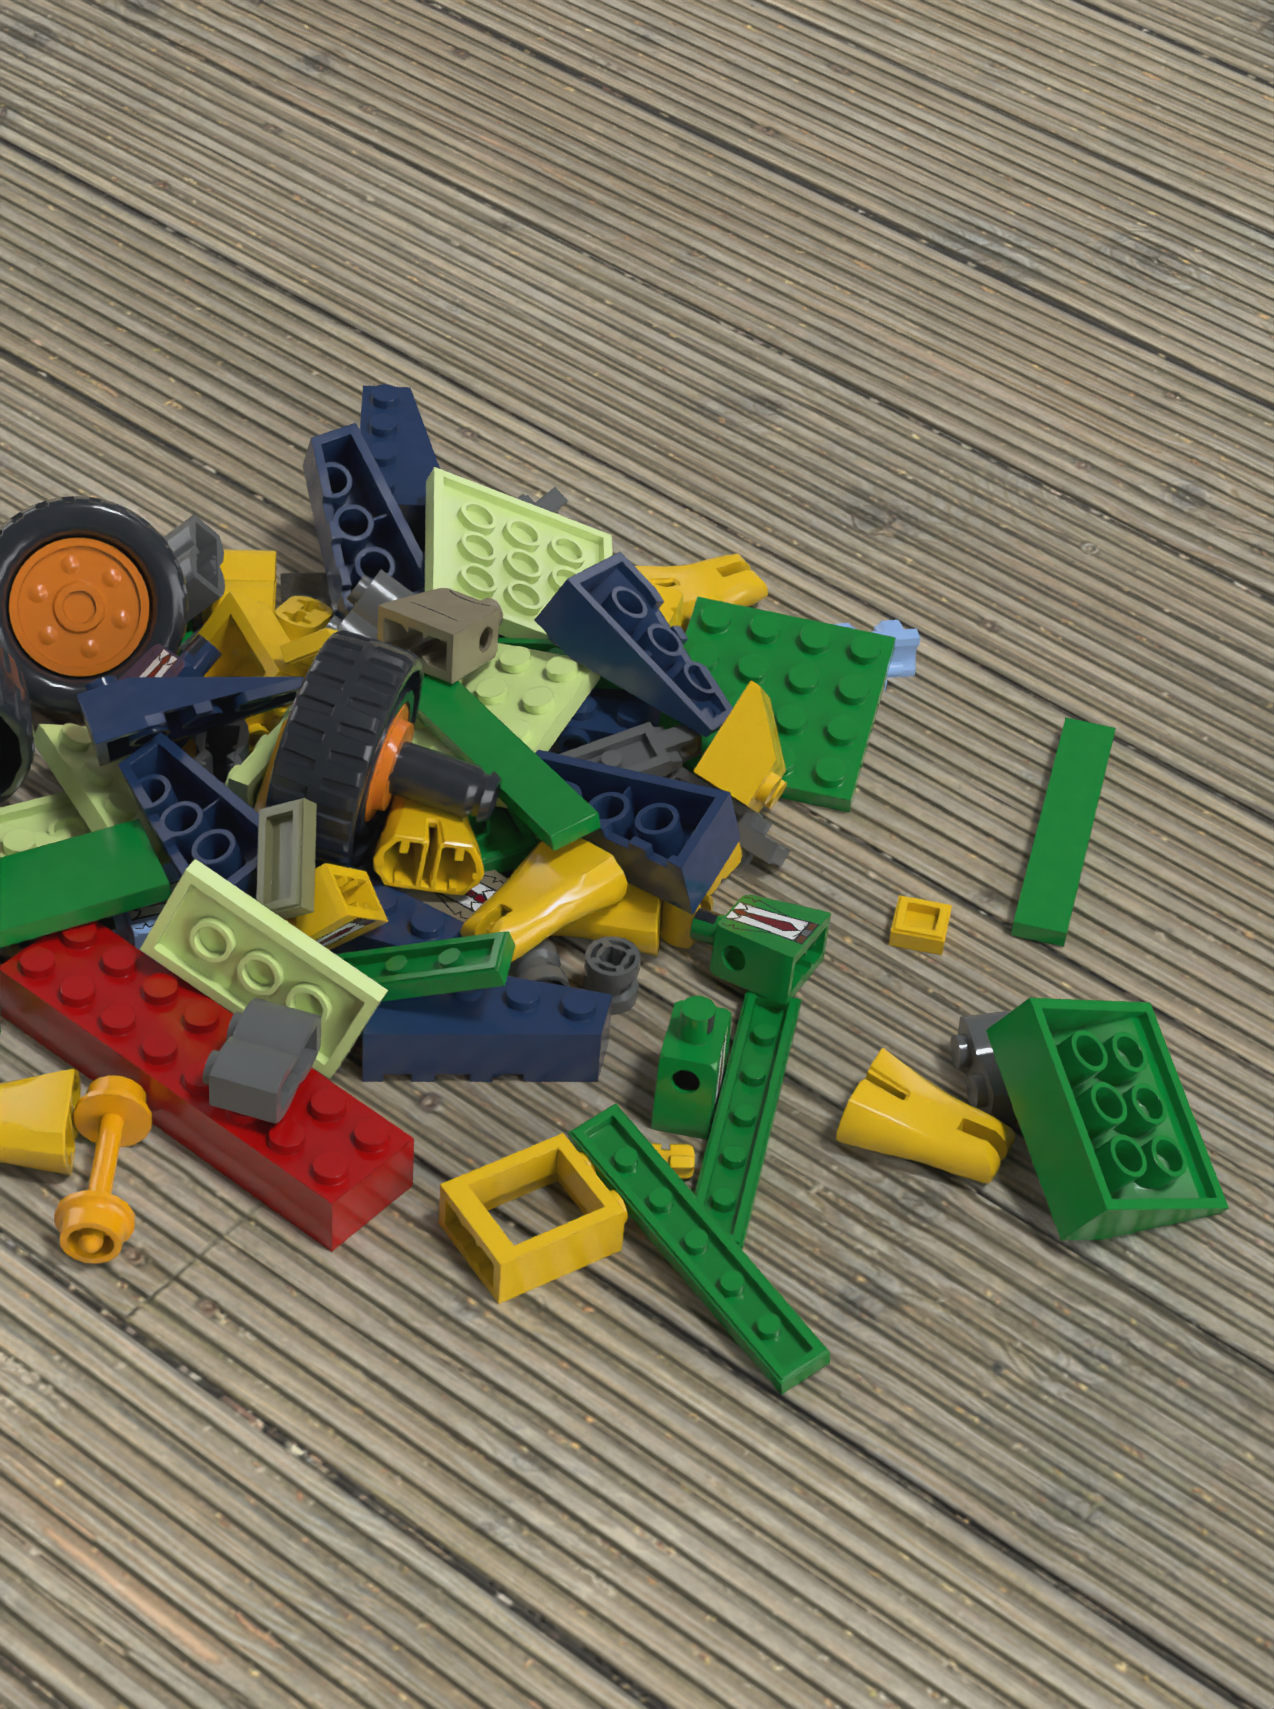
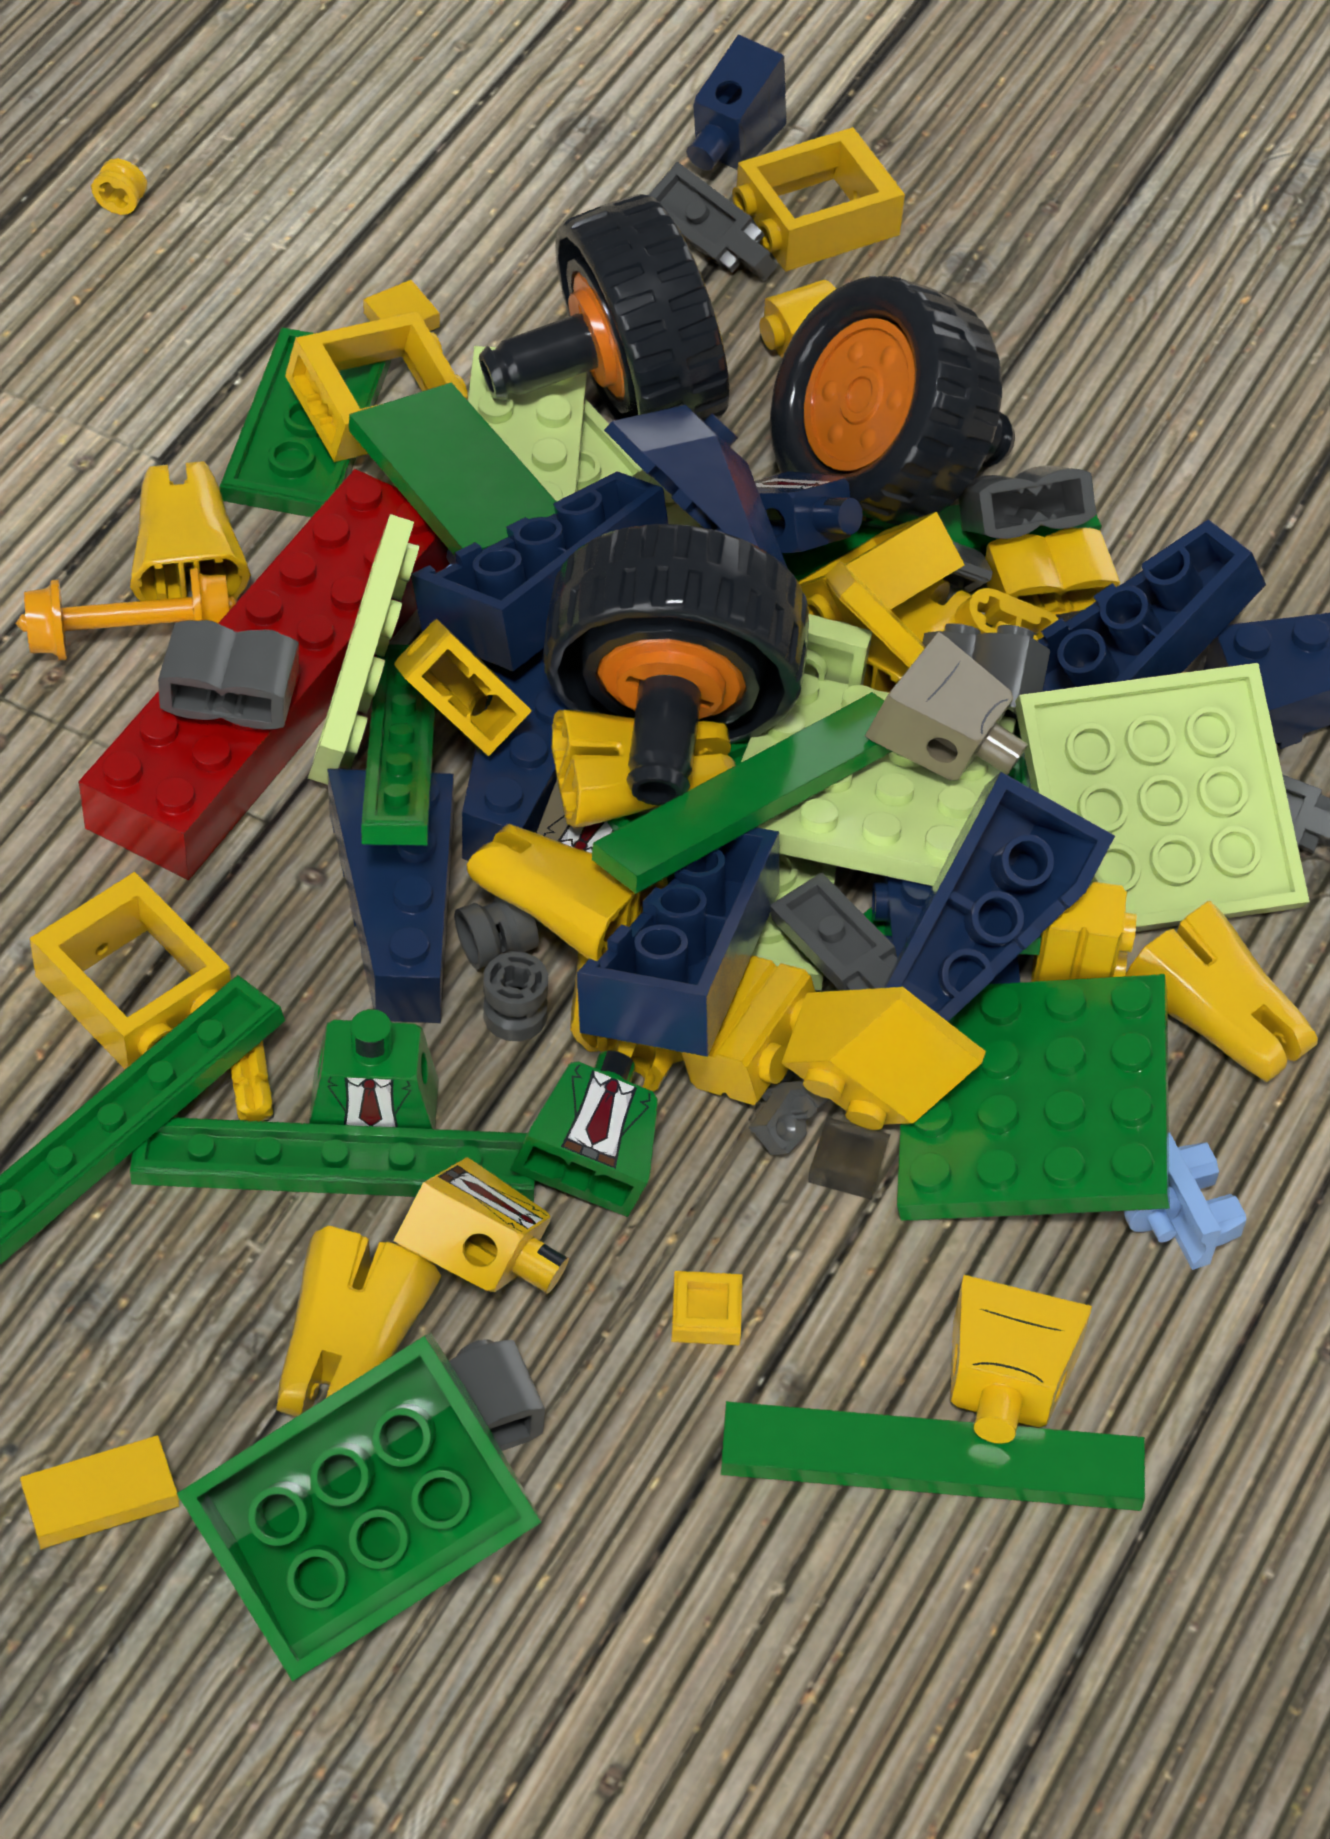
camera: 80 degrees right, 10 degrees up
olive tile [256,798,317,919] -> none
none -> yellow tile [20,1435,180,1549]
none -> yellow torso [393,1157,569,1294]
none -> clear smoke tile [808,1117,891,1200]
none -> yellow torso [950,1275,1092,1444]

